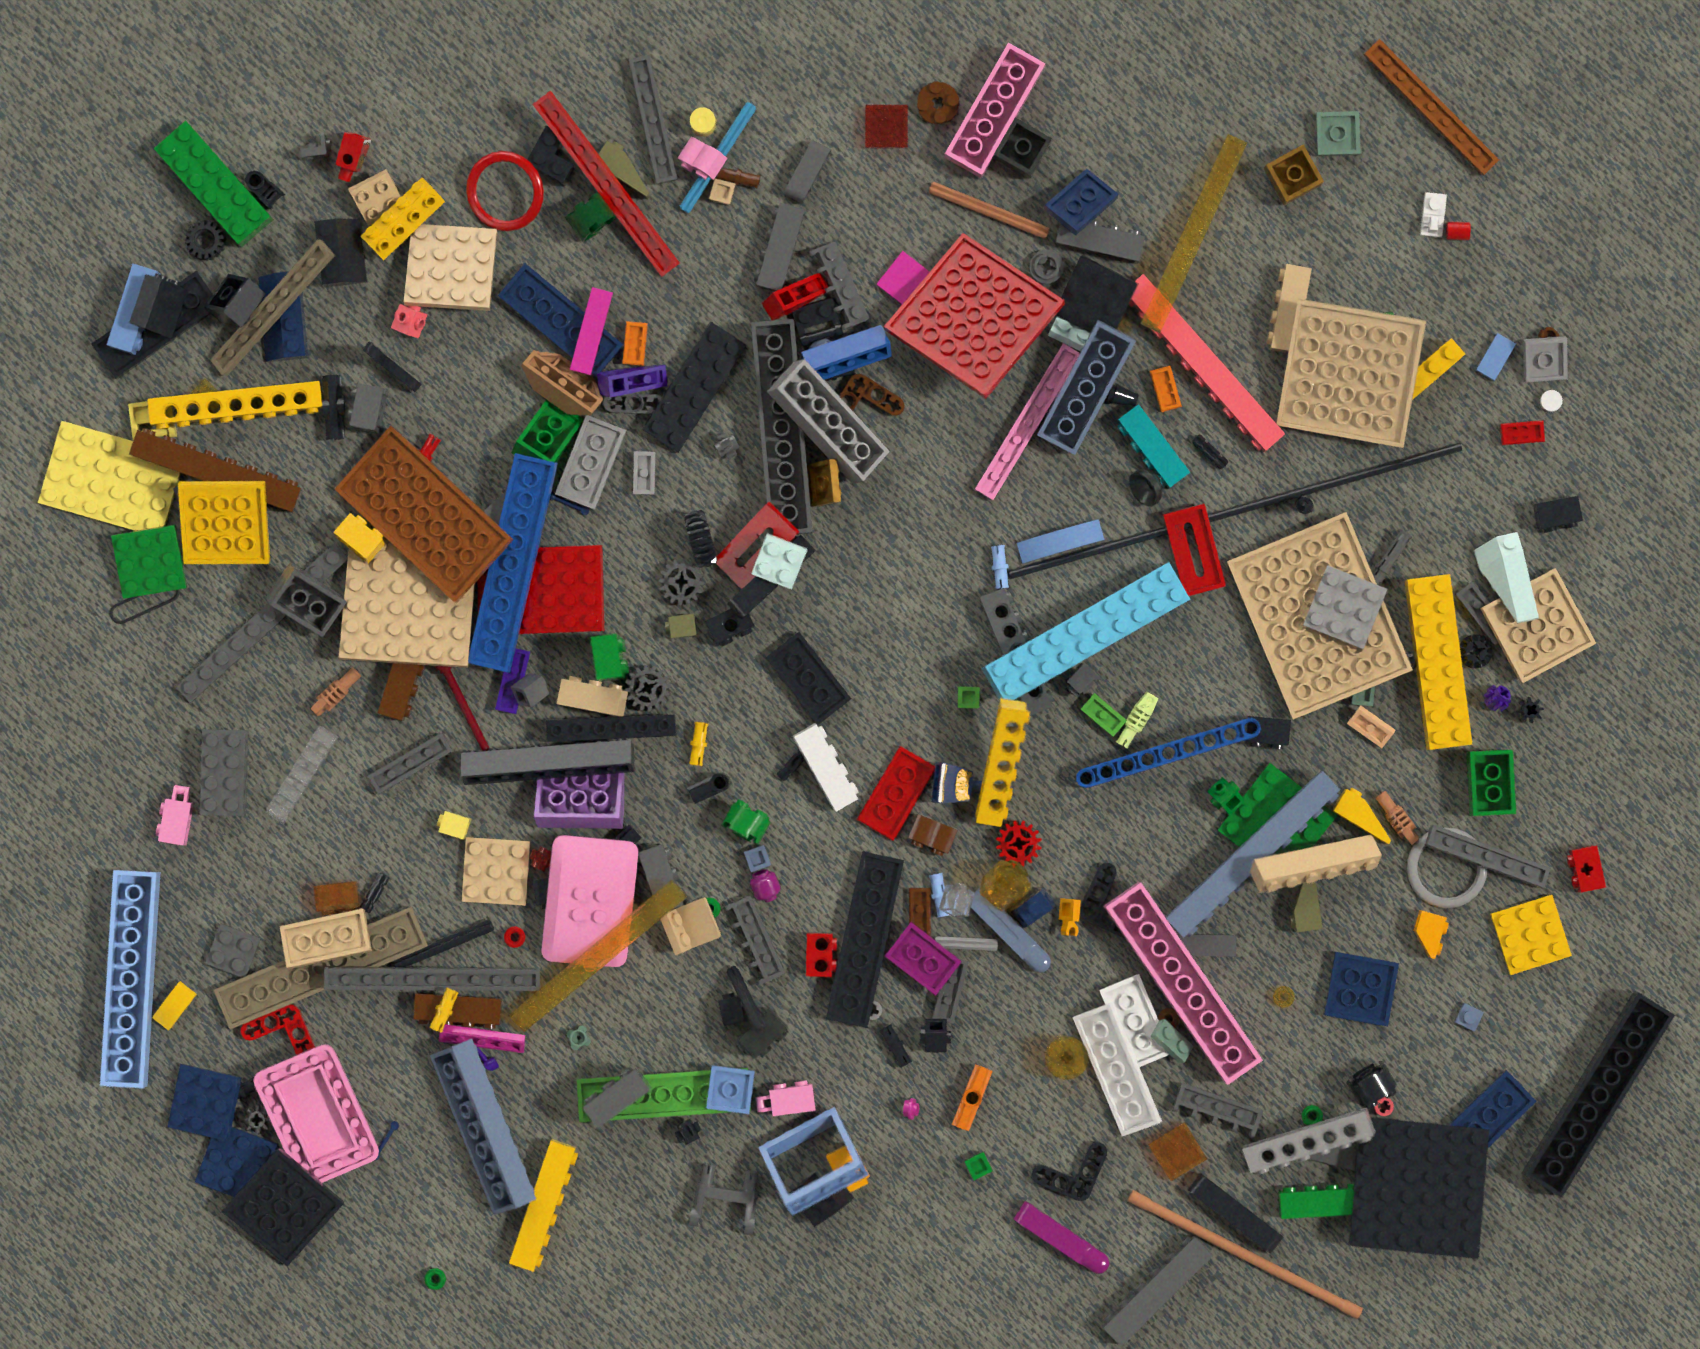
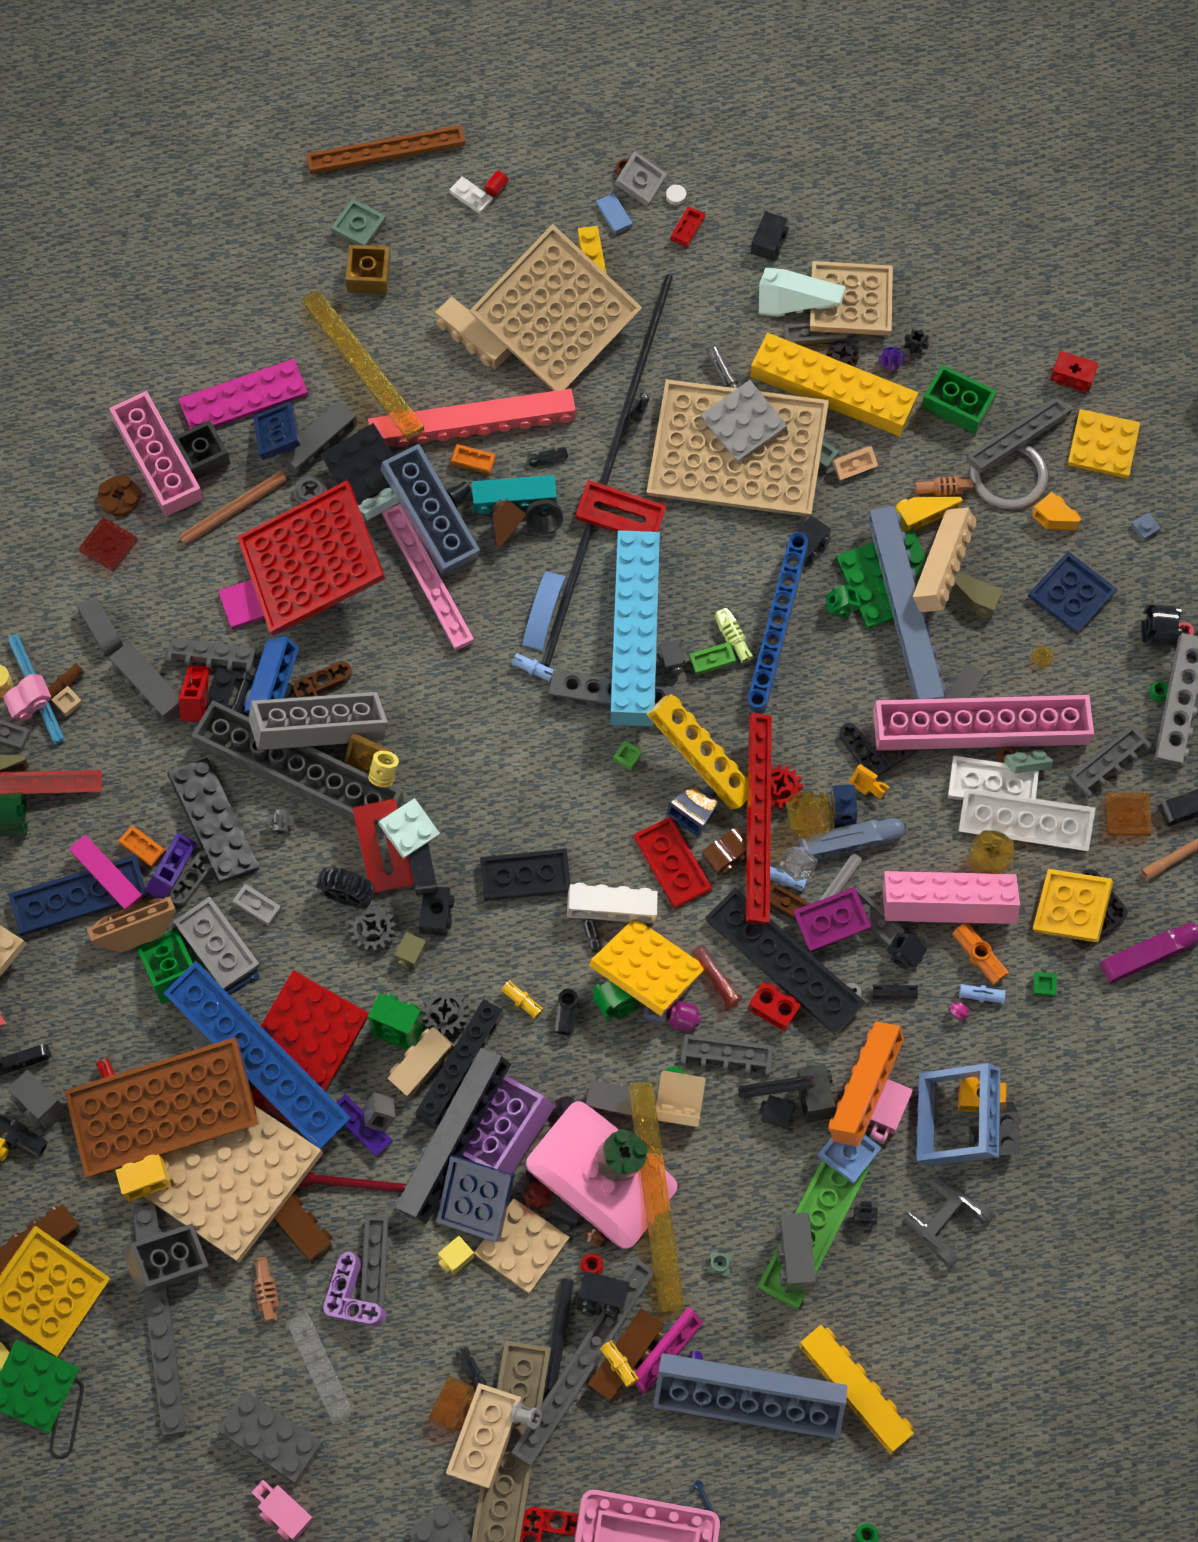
camera: 60 degrees left, 20 degrees down
none -> dark pink plate [178,359,308,429]
none -> medium lavender beam [323,1252,386,1327]
none -> light yellow piece [368,751,399,787]
none -> dark blue plate [436,1155,515,1242]
none -> reddish brown slope [492,498,526,547]
none -> light grey bush [510,1403,542,1429]
none -> black brick [577,1271,630,1317]
none -> reddish brown plate [584,1228,606,1246]
none -> yellow plate [588,919,706,1016]
none -> dark green brick [596,1129,648,1182]
none -> clear red pin [692,945,742,1009]
none -> red plate [746,713,772,925]
none -> orange brick [829,1021,904,1147]
none -> bright pink brick [883,871,1020,924]
none -> light blue pin [959,984,1005,1004]
none -> yellow plate [1033,869,1113,943]

